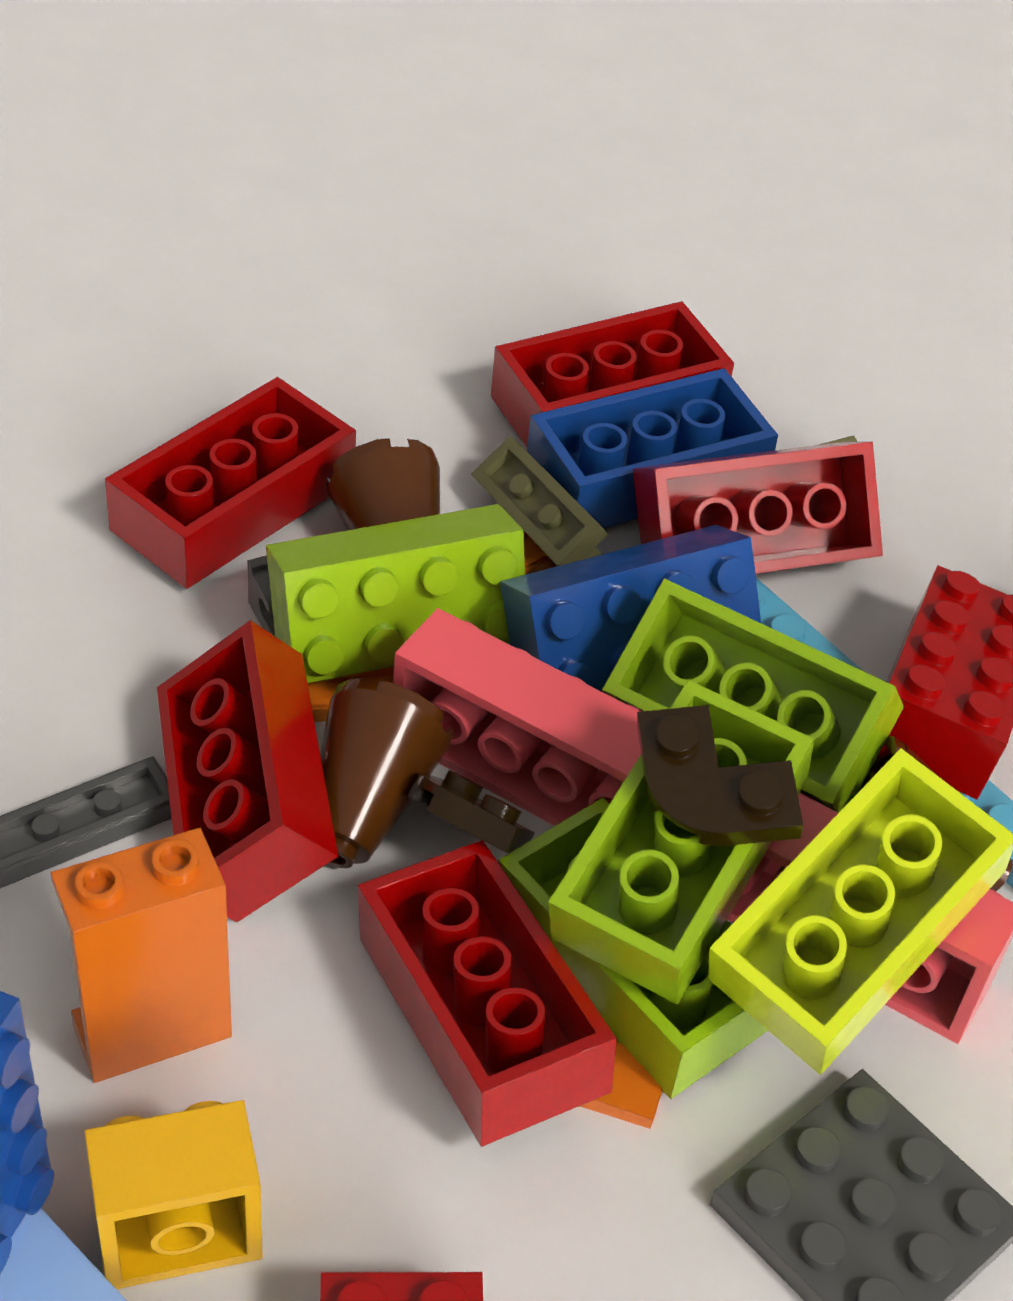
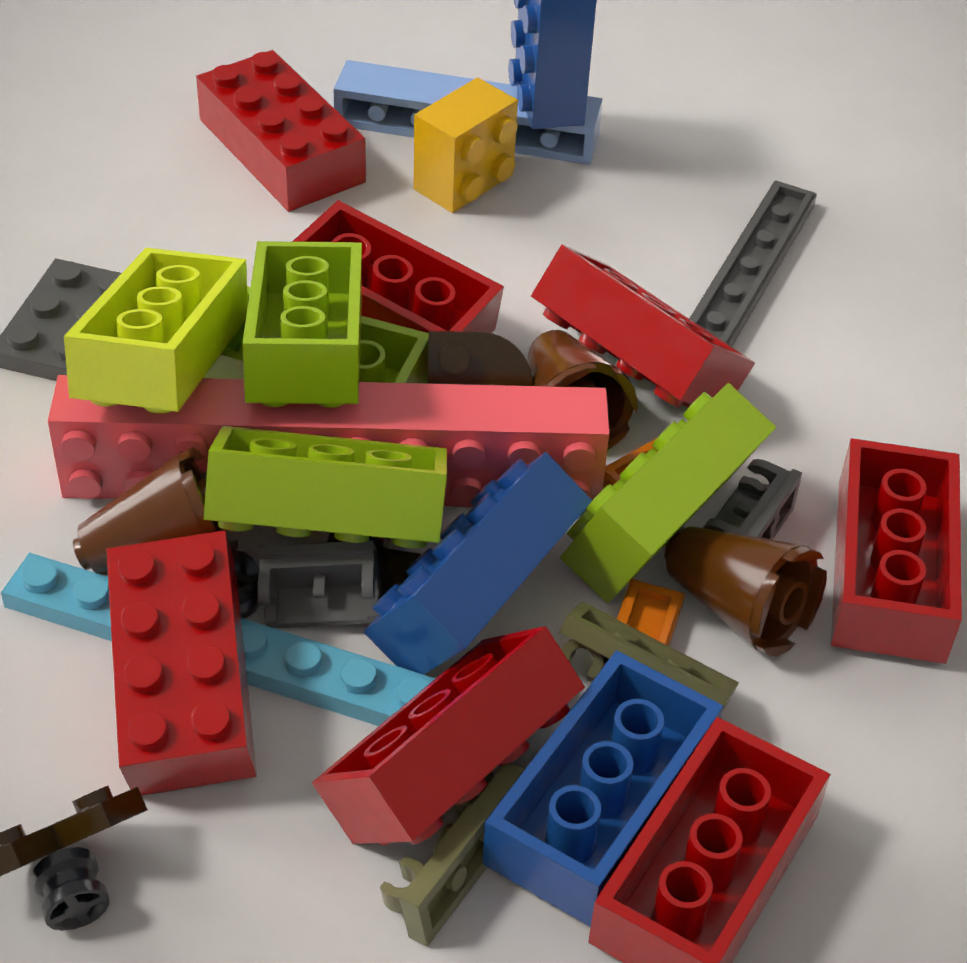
camera: 150 degrees right, 0 degrees up
orange panel [51,828,232,1083] -> none
dark brown plate [637,705,803,846] -> none

